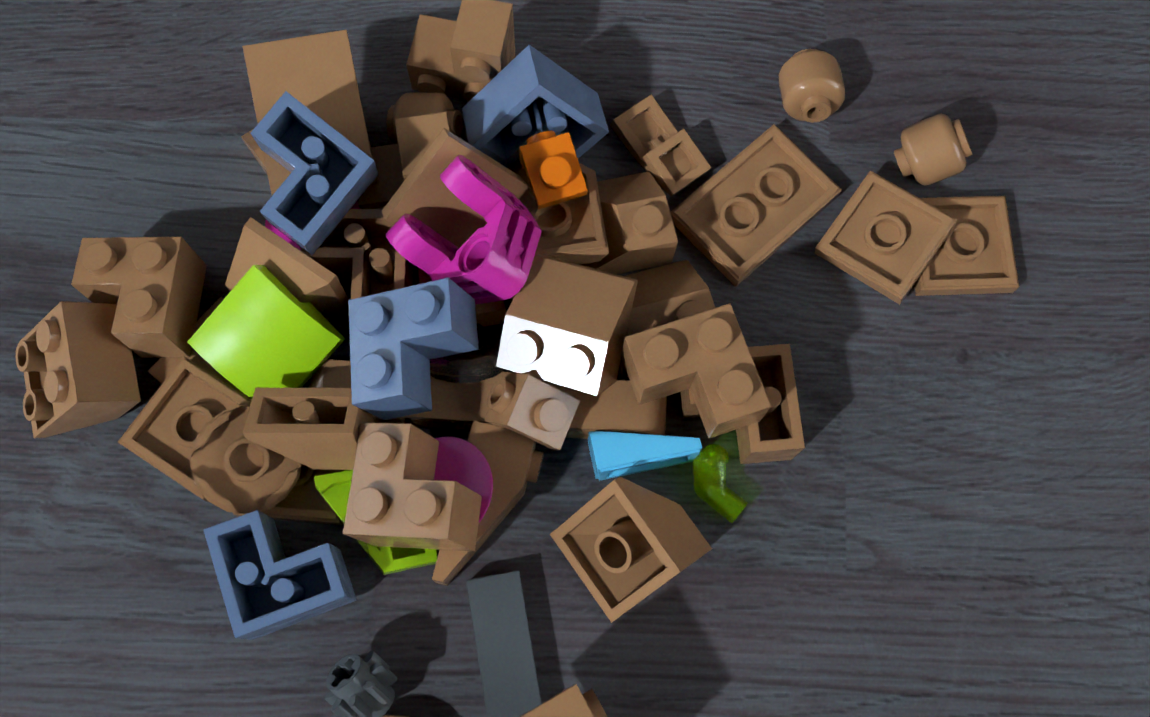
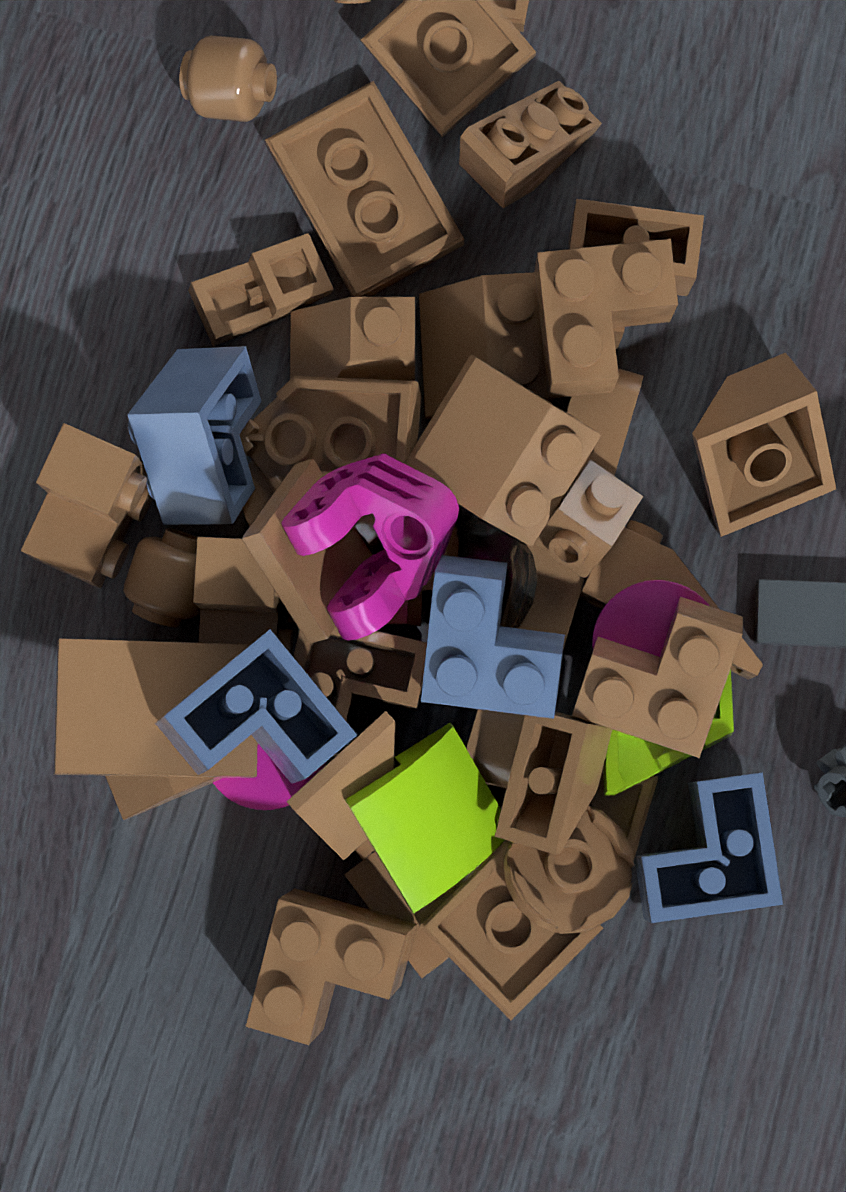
camera: 70 degrees left, 10 degrees up
medium nougat slope [15,301,141,438] -> none
orange bracket [519,130,588,210] -> none
medium azure slope [588,430,702,481] -> none
clear neon green arm [693,444,748,524] -> none
none -> medium nougat slope [459,81,602,208]

